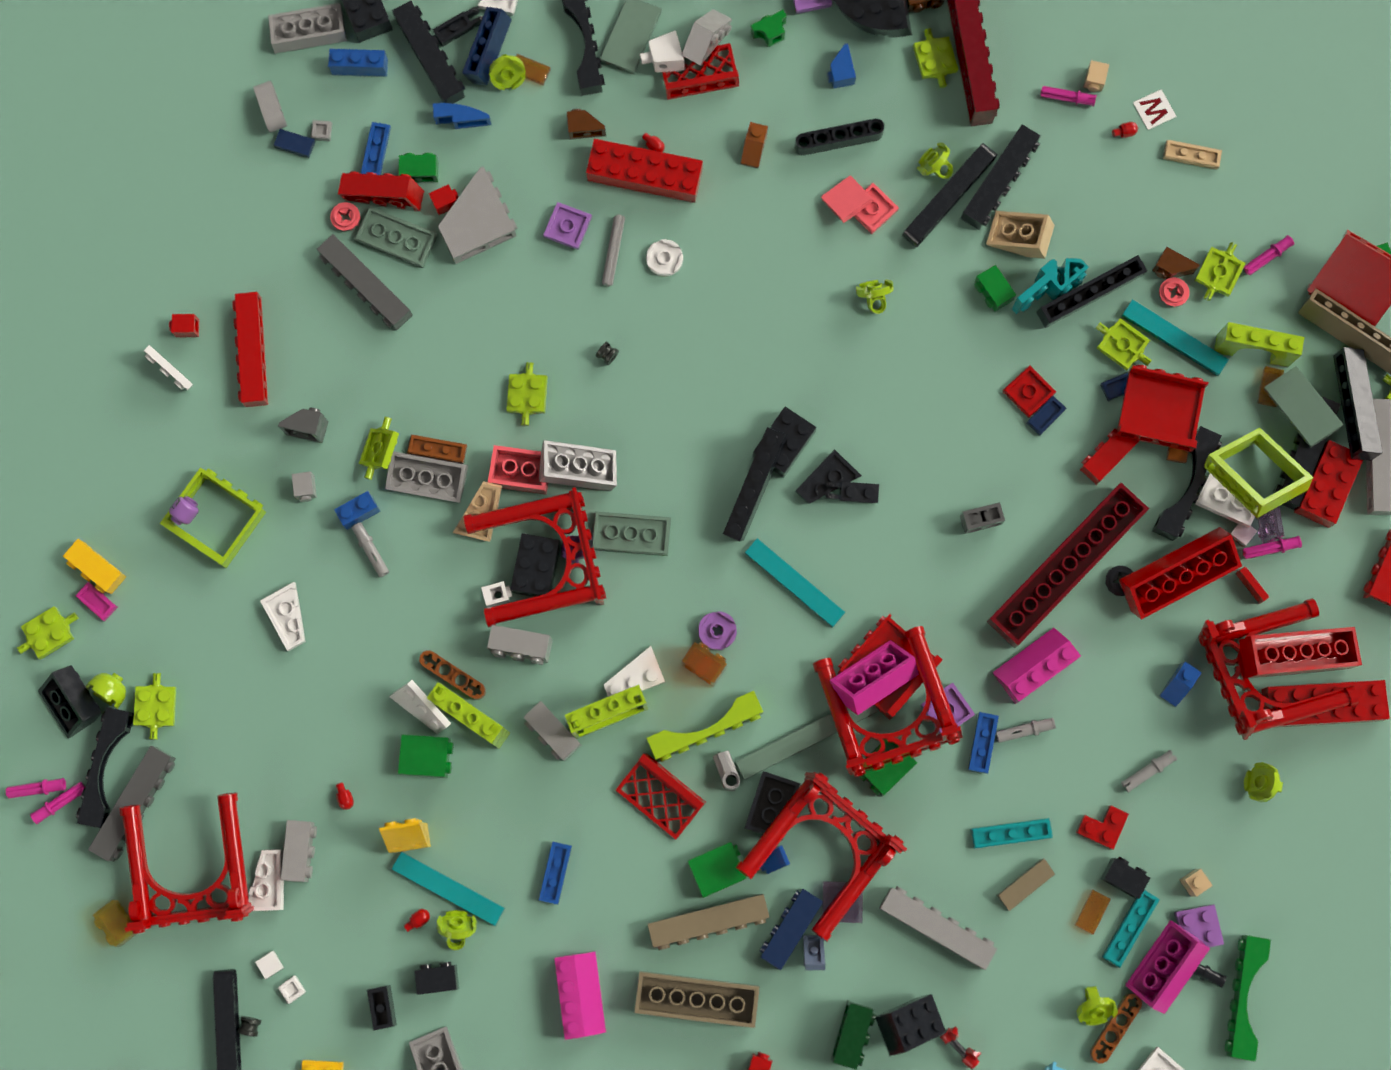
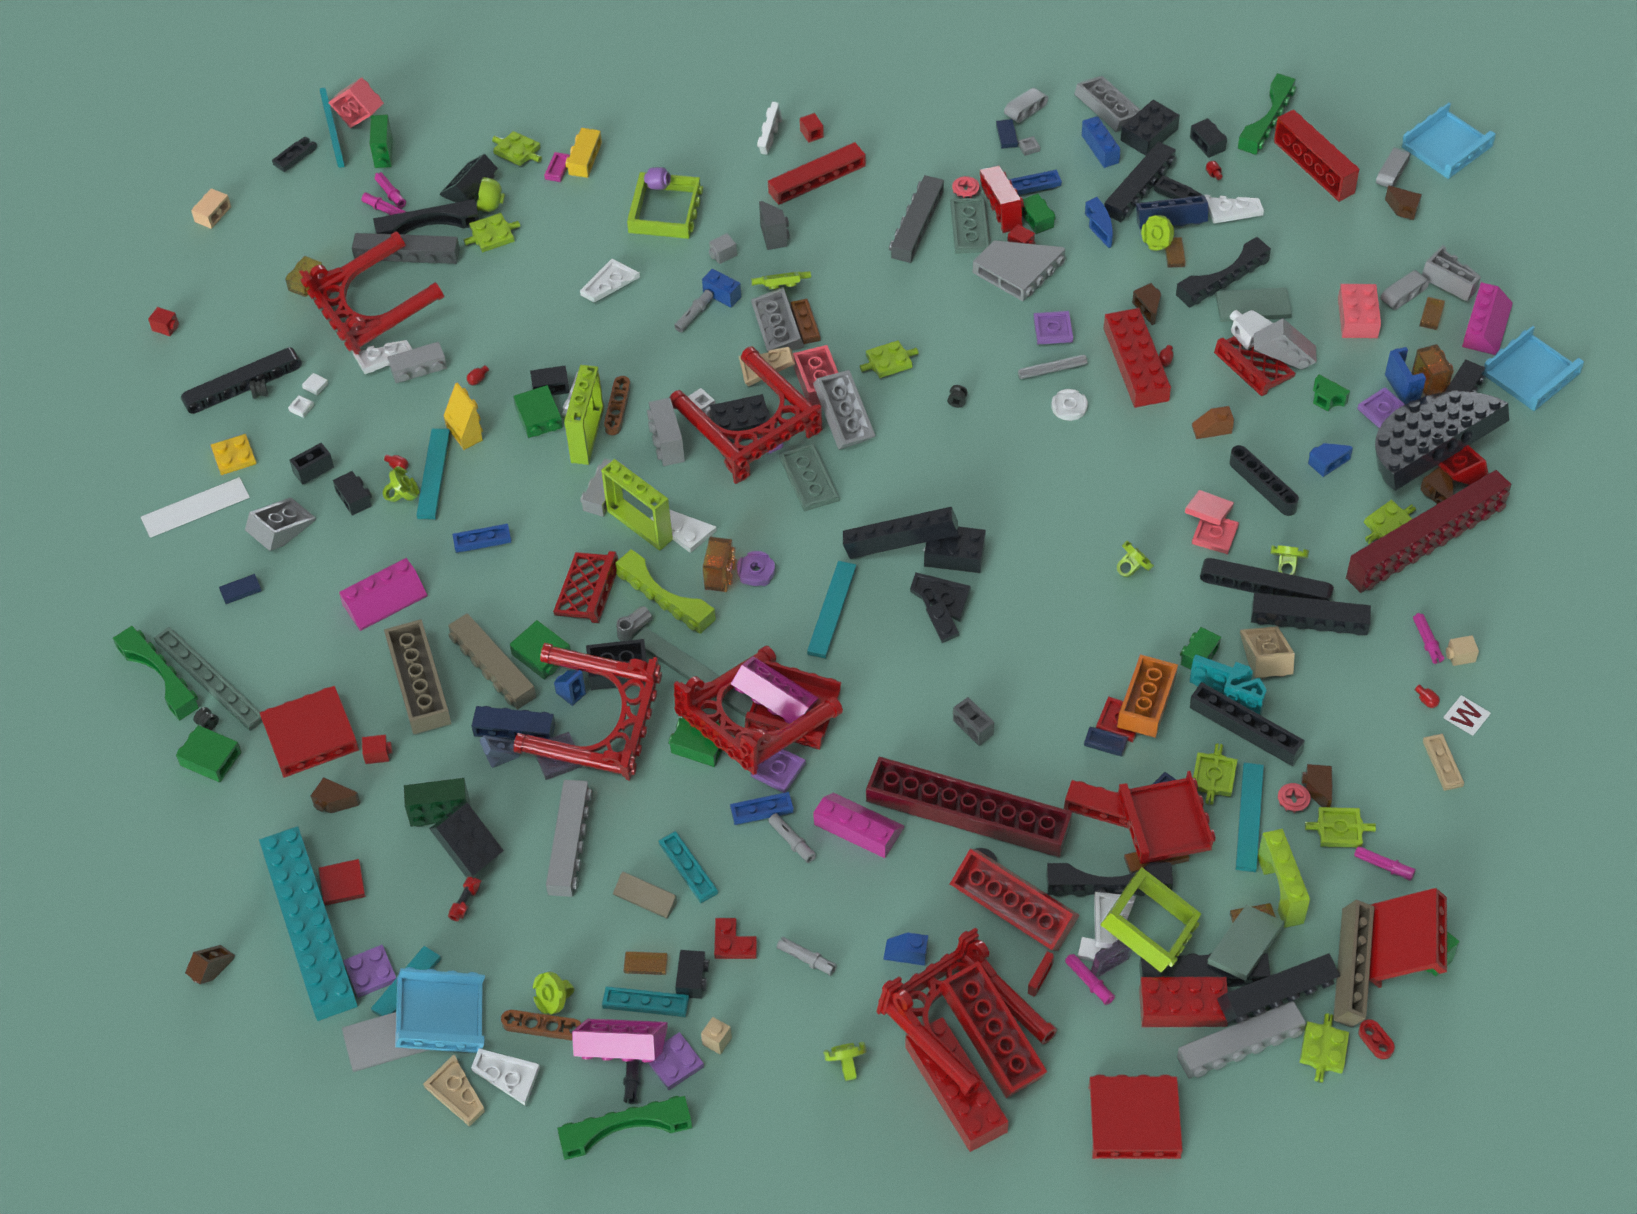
camera: 65 degrees right, 25 degrees down
none -> black brick [530,365,570,396]
none -> orange brick [1117,654,1178,738]

